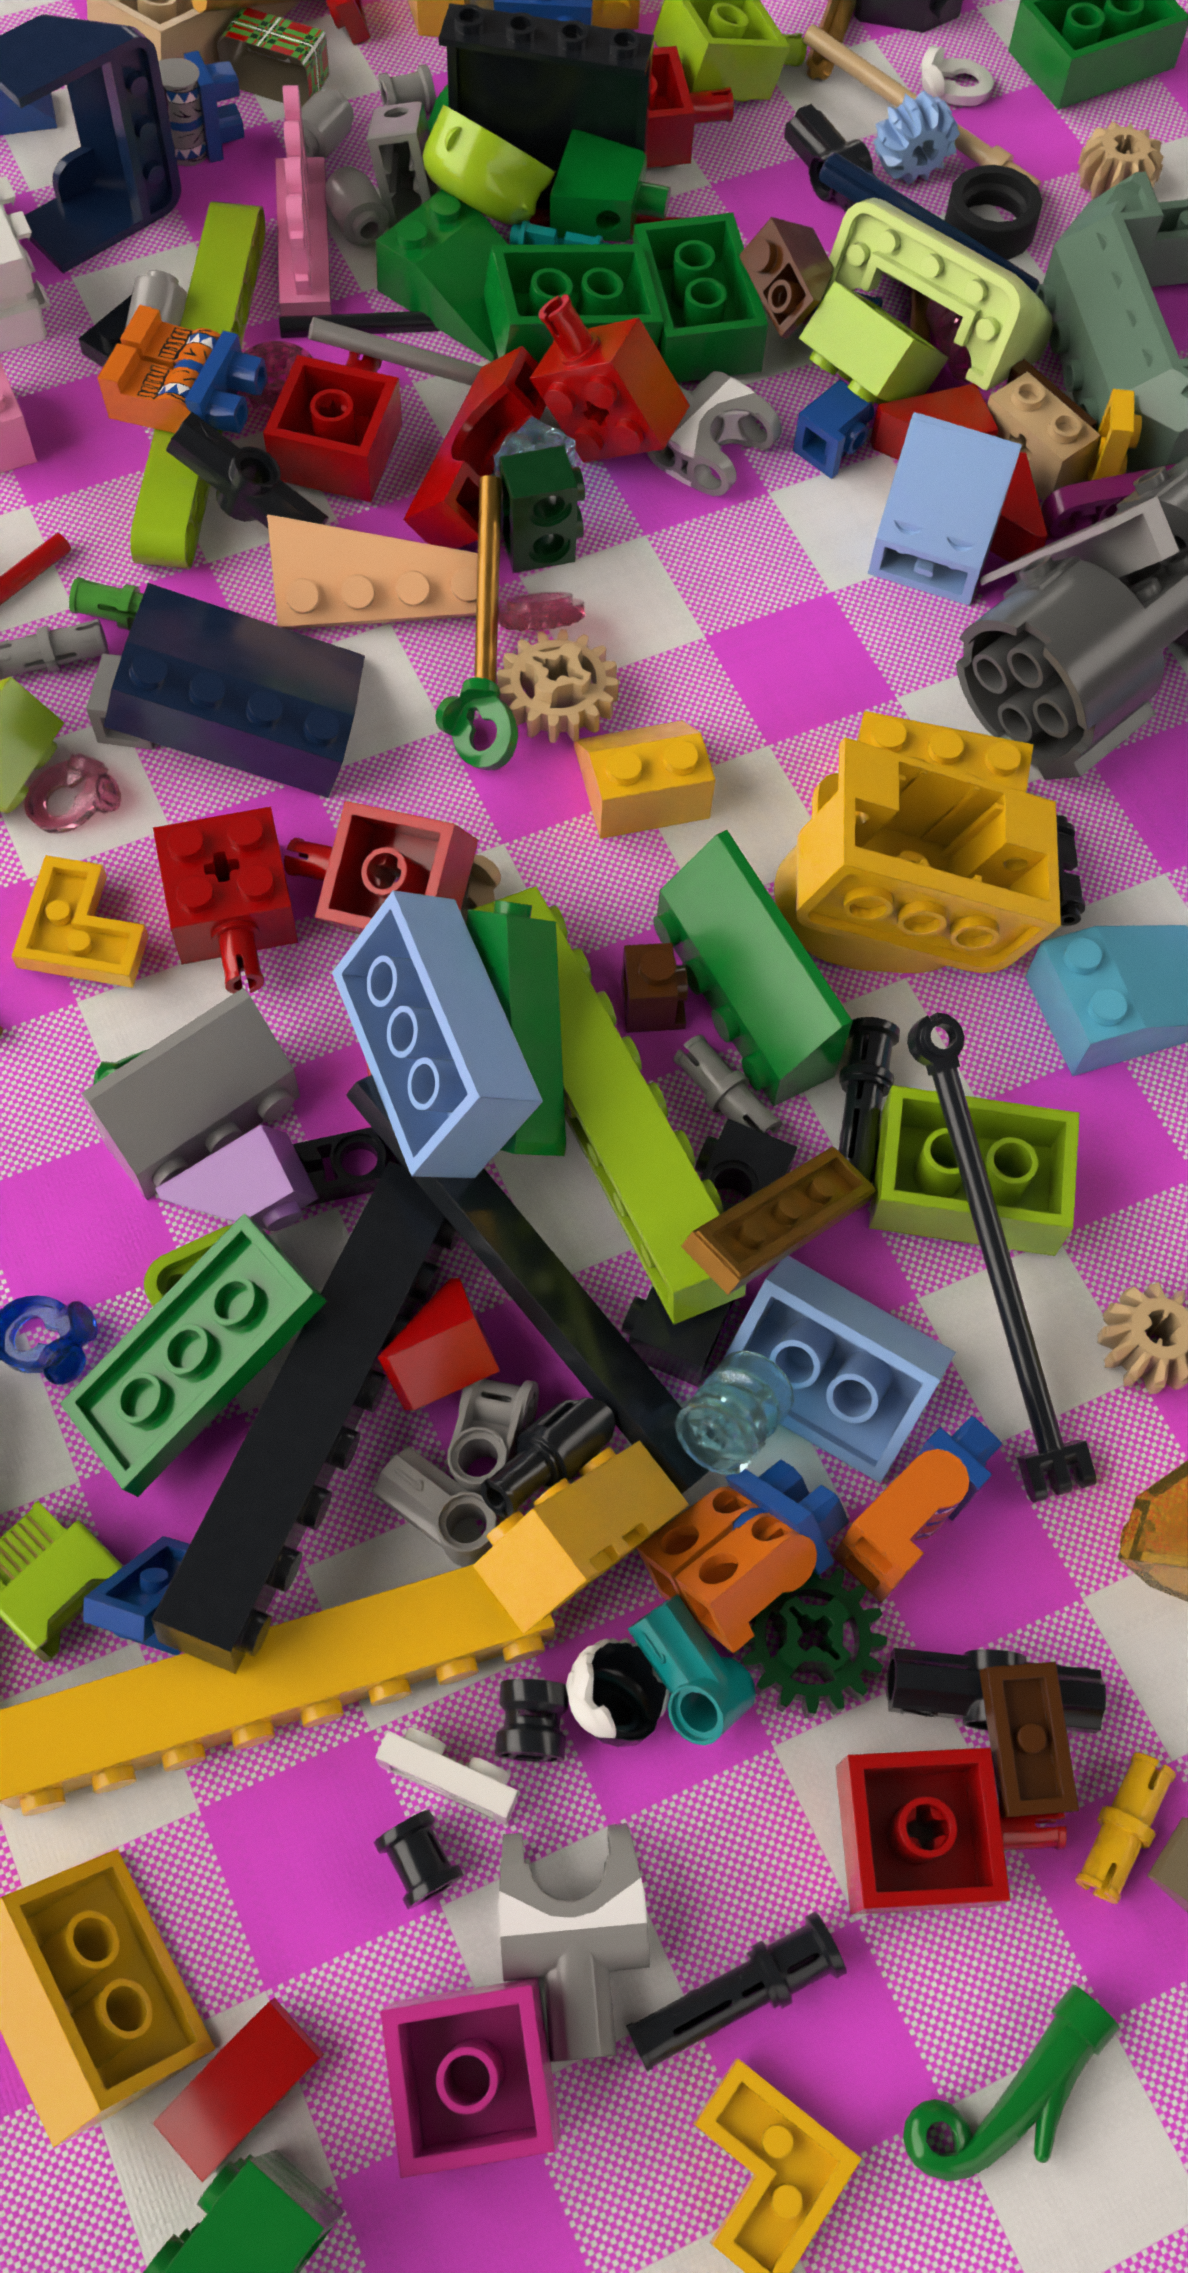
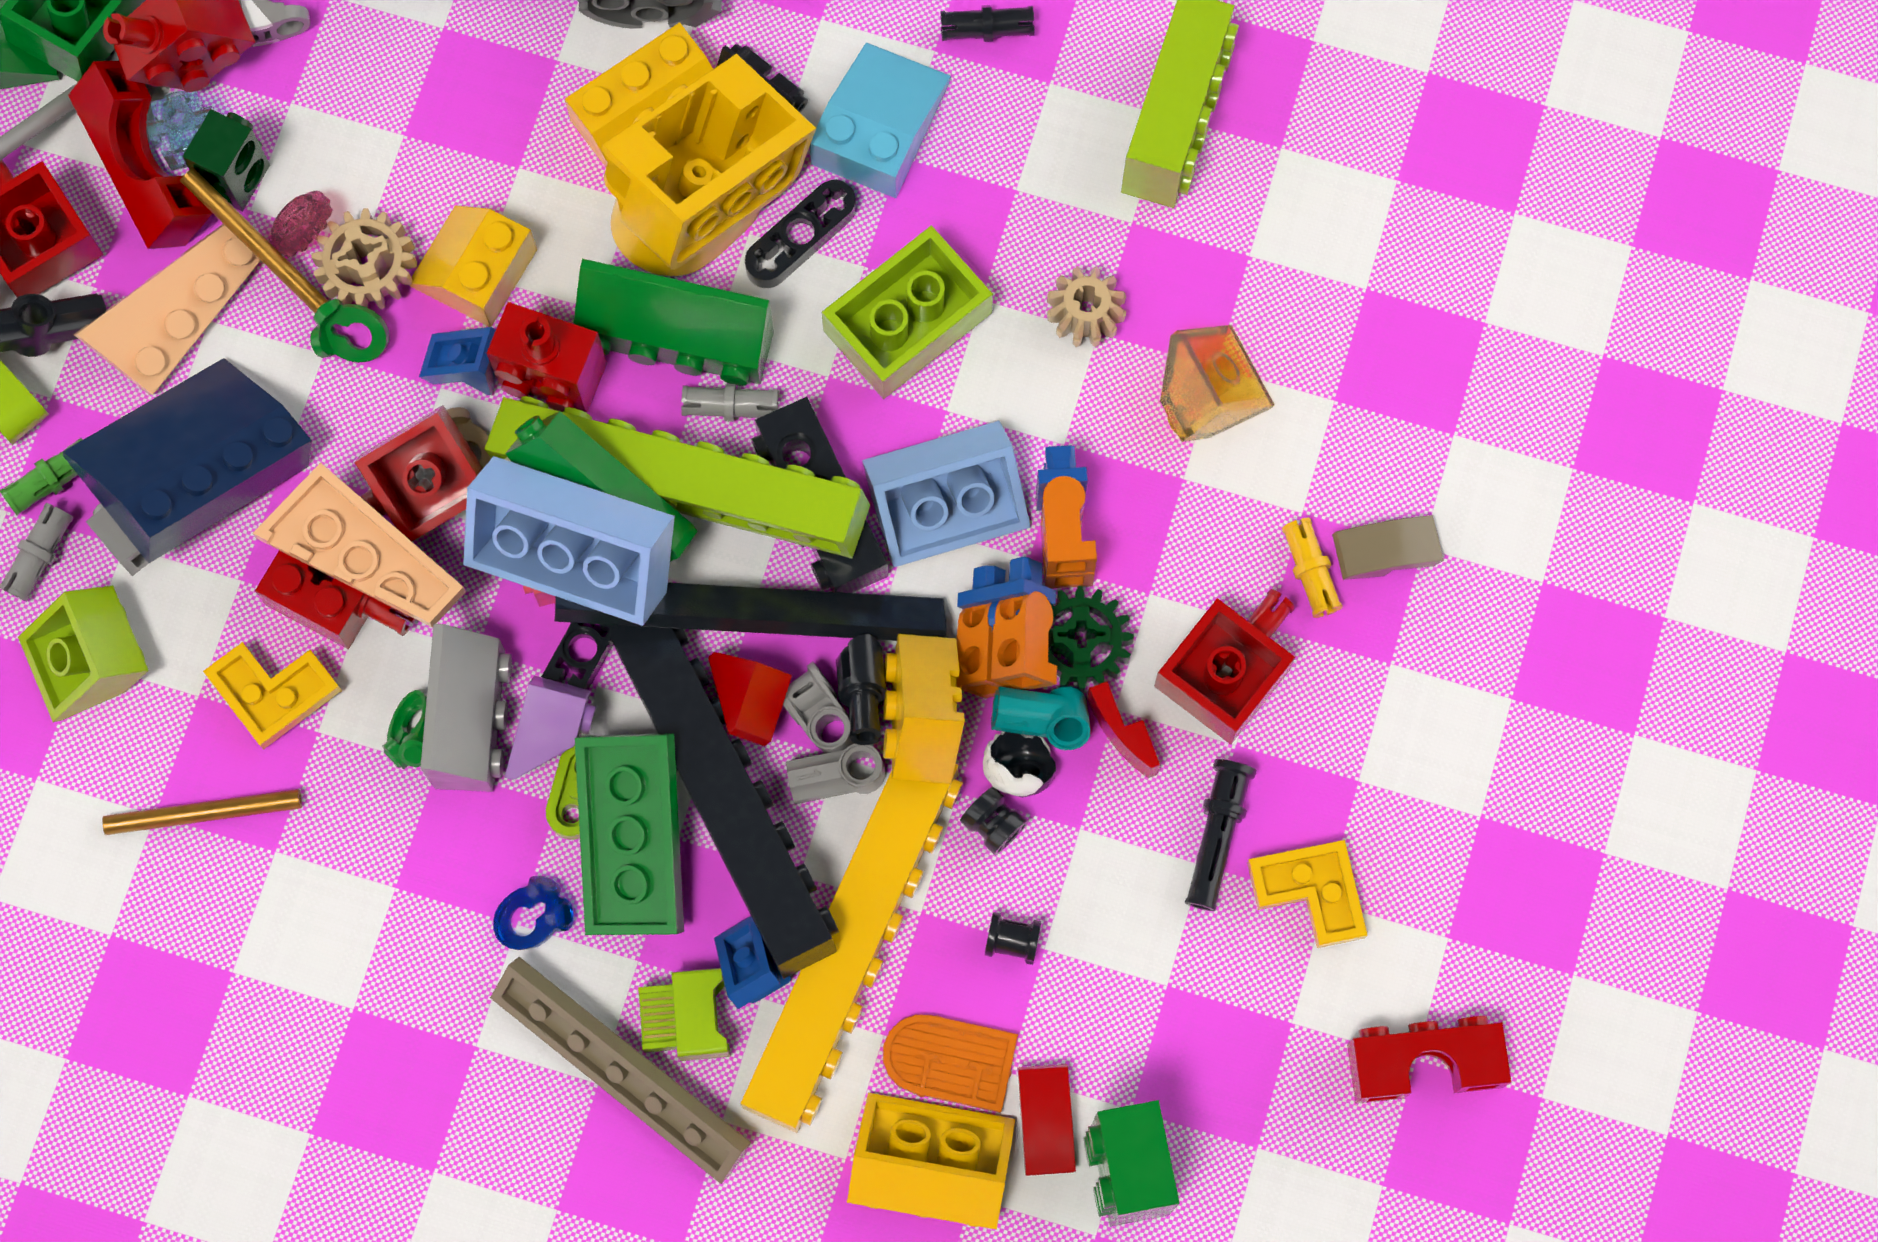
camera: 45 degrees left, 10 degrees up
clear pink piece [24,753,121,834] -> none
white plate [375,1727,518,1826] -> none
dark pink brick [381,1977,561,2178] -> none
light grey connector [498,1823,650,2062] -> none
reddish brown brick [621,943,688,1033] -> none
clear light blue wheel [675,1350,794,1475] -> none
pearl gold tile [681,1146,877,1295] -> none
black pin [838,1017,900,1202] -> none
black piece [886,1648,1106,1734] -> none
green plant [903,1984,1120,2182] -> none
black hinge [907,1012,1097,1503] -> none
reddish brown plate [979,1662,1079,1818] -> none
none -> light nougat wing [253,462,466,628]
none -> blue slope [419,327,497,395]
none -> red brick [486,302,607,413]
none -> black beam [745,180,856,288]
none -> orange window [883,1015,1018,1113]
none -> red slope [1087,681,1160,778]

